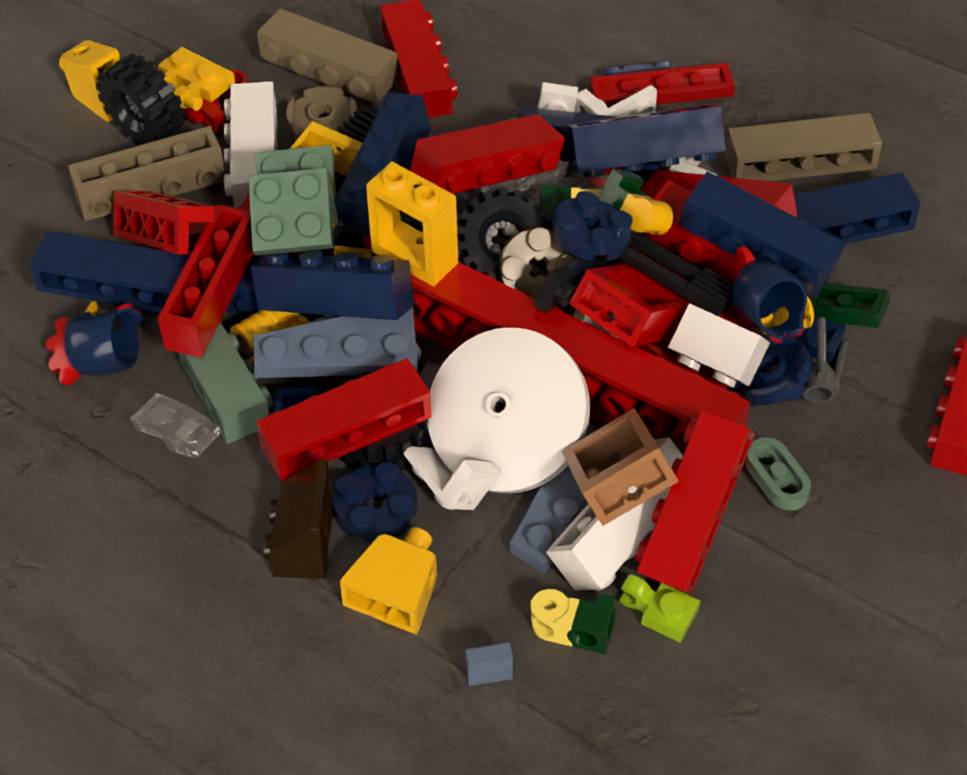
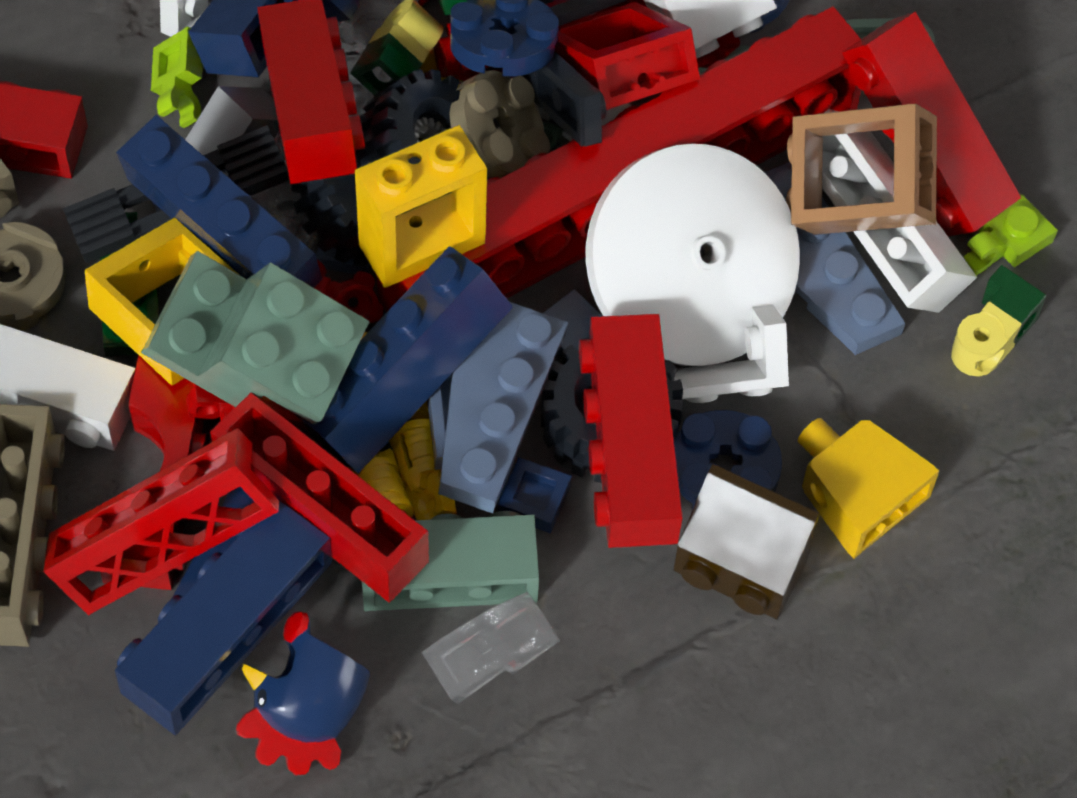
camera: 70 degrees left, 10 degrees up
sand blue tile [465,642,513,686] -> none

